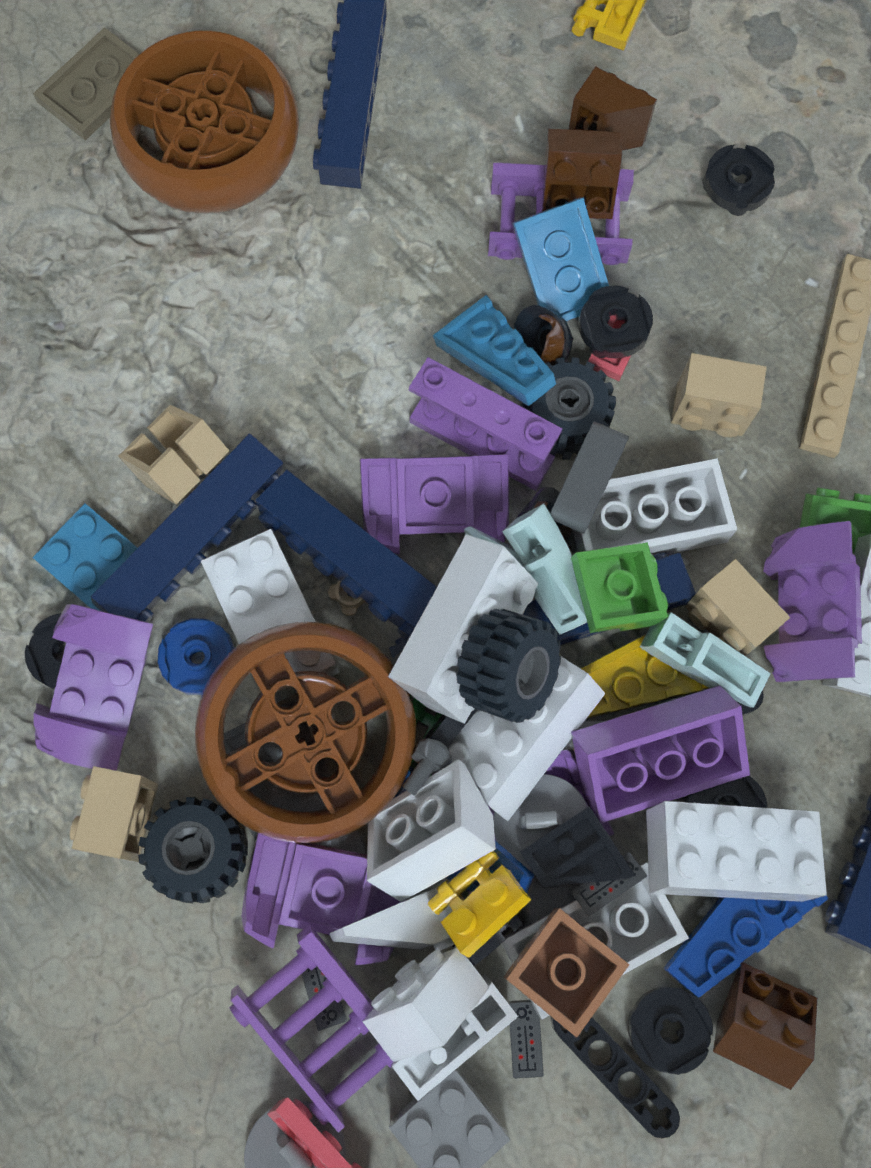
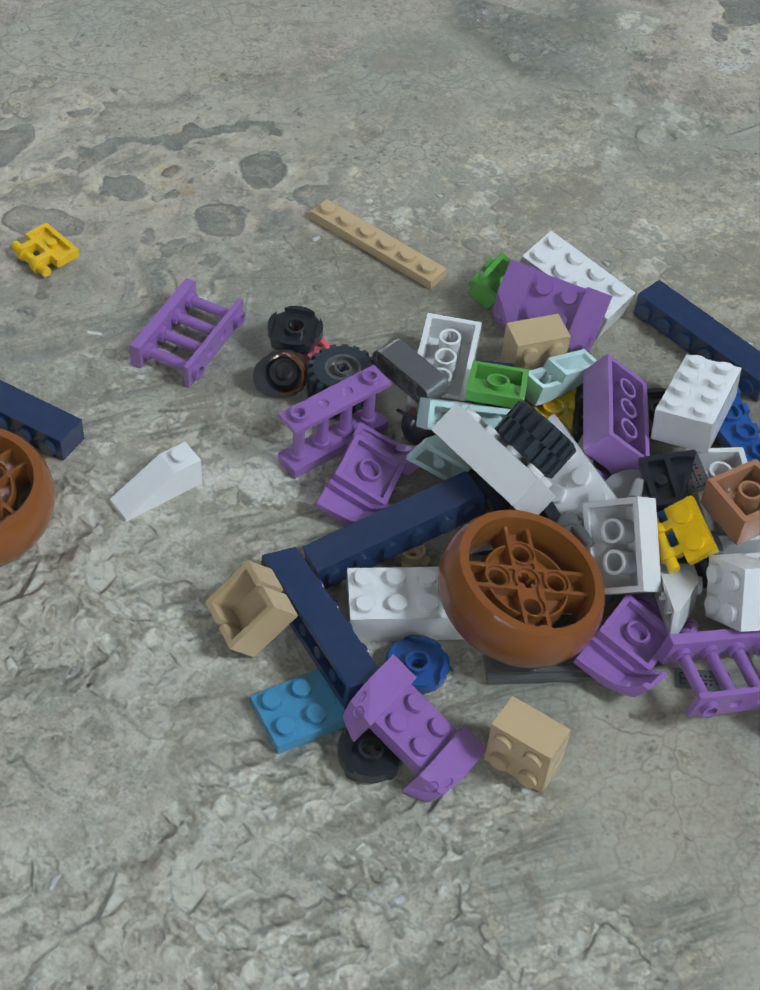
camera: 70 degrees left, 25 degrees down
black wheel [138,797,248,904] -> none
dark azure wing [433,295,556,406] -> none
dark azure plate [512,198,609,321] -> none
reddish brown slope [542,128,622,219] -> none
reddish brown slope [568,66,657,151] -> none
tan brick [671,353,766,437] -> none
black plate [703,144,775,216] -> none
none -> white slope [110,442,202,522]

